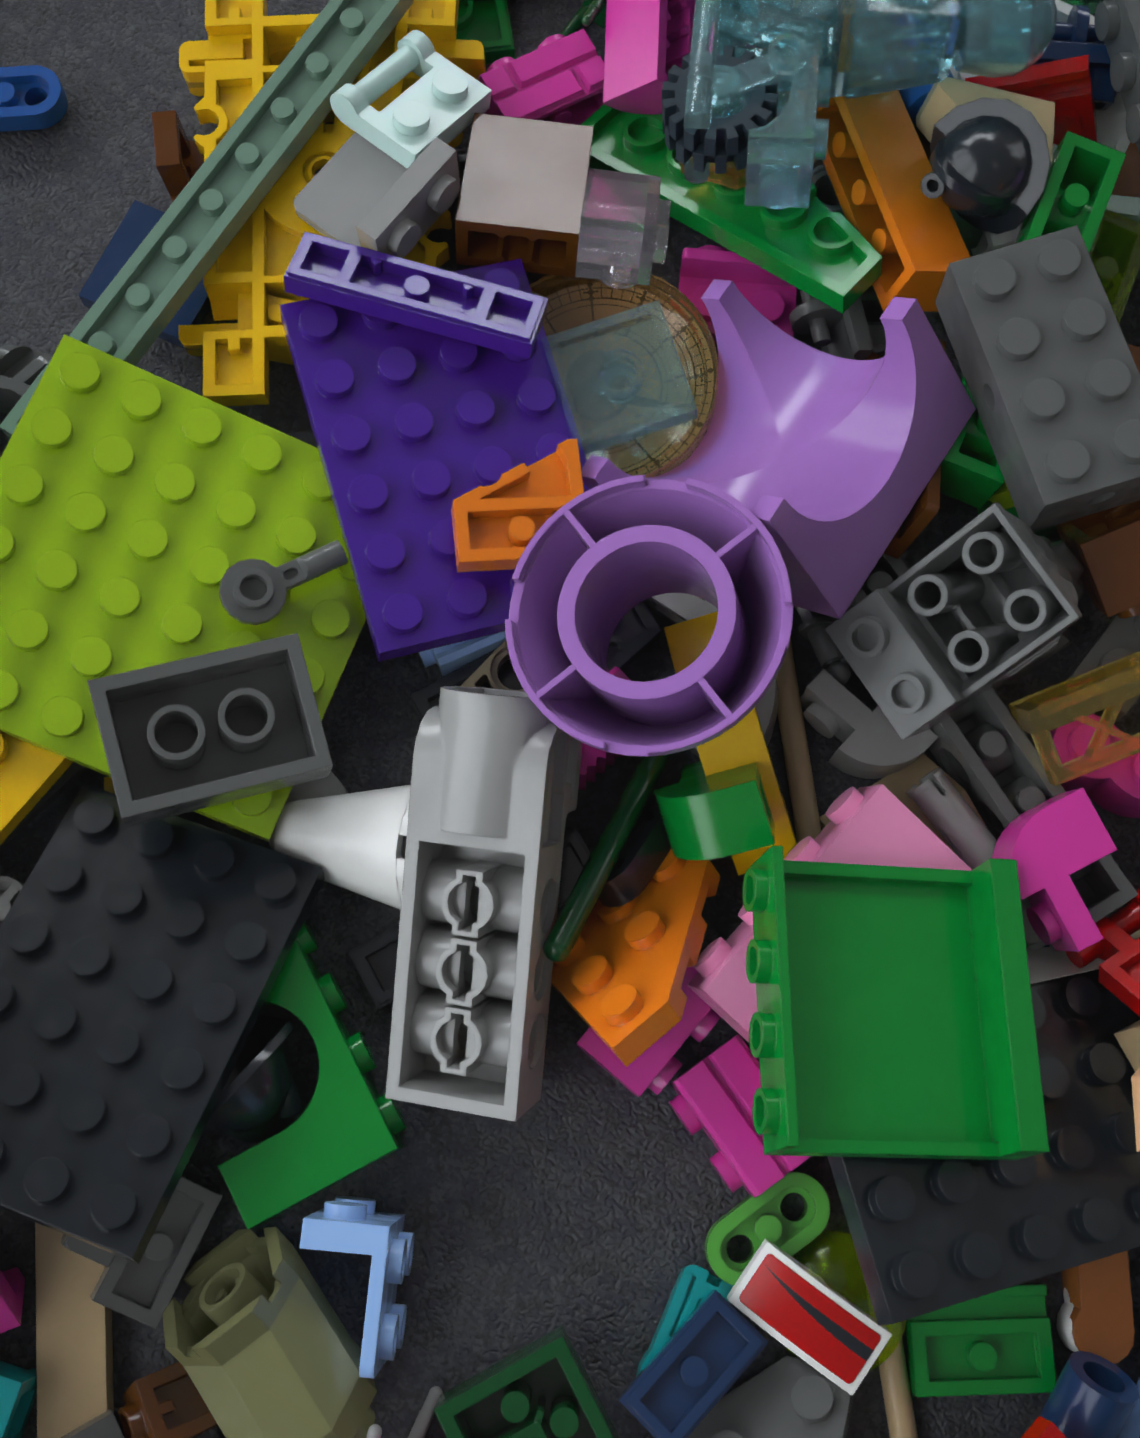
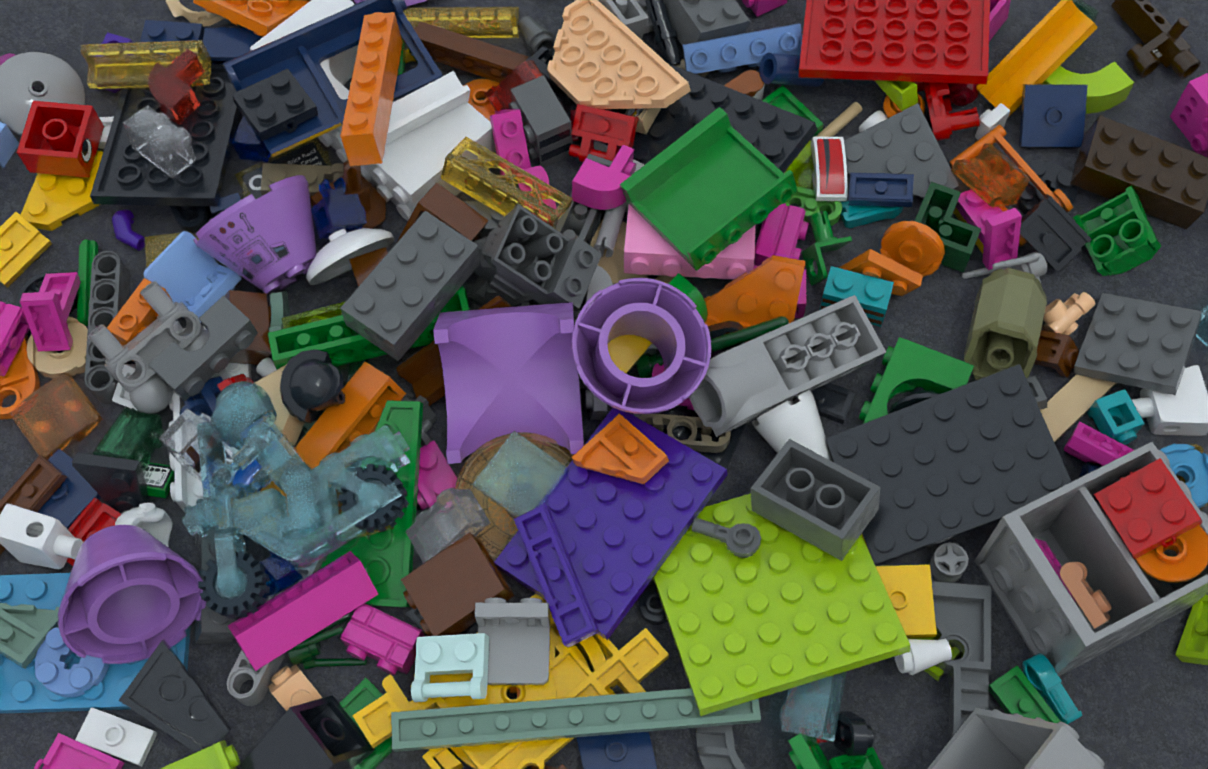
camera: 125 degrees left, 10 degrees down
light blue bracket [299,1196,414,1379] -> none
none -> green bracket [802,211,852,286]
none -> teal brick [819,266,894,327]
none -> orange wing [839,249,923,296]
none -> orange tile [880,221,945,277]

